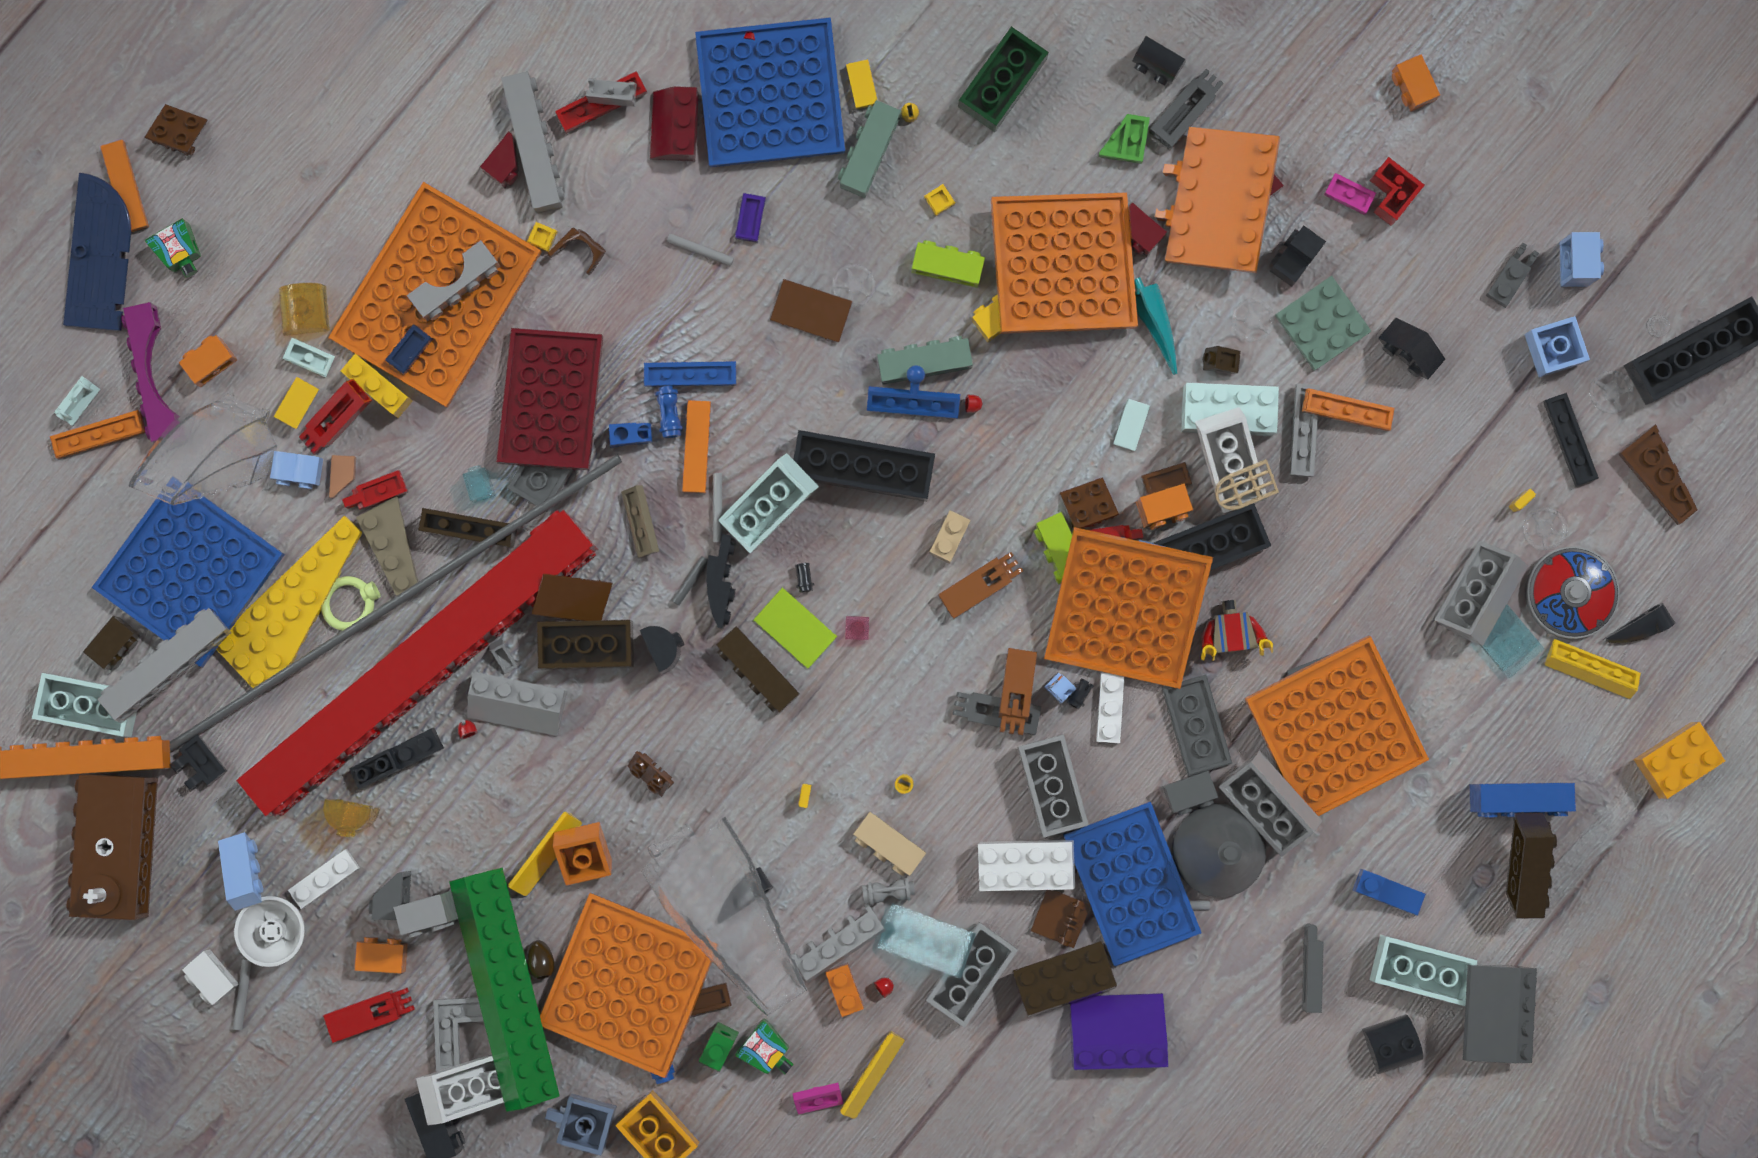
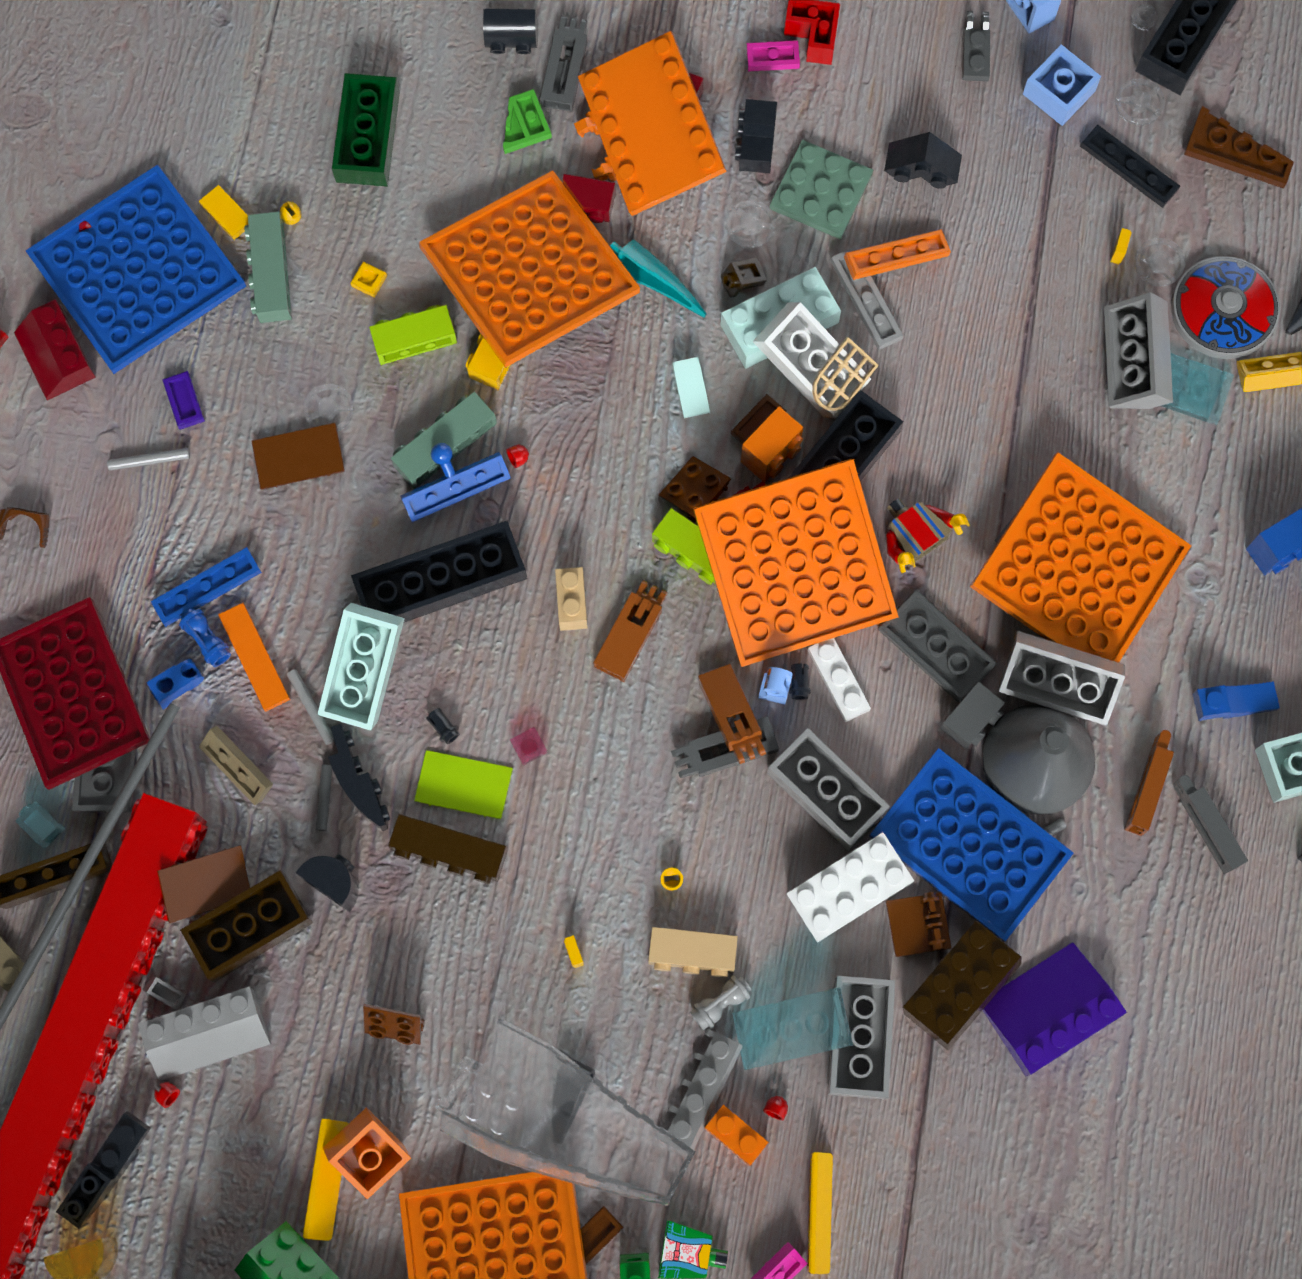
camera: 30 degrees left, 10 degrees down
none -> dark orange hinge [1124,730,1174,836]

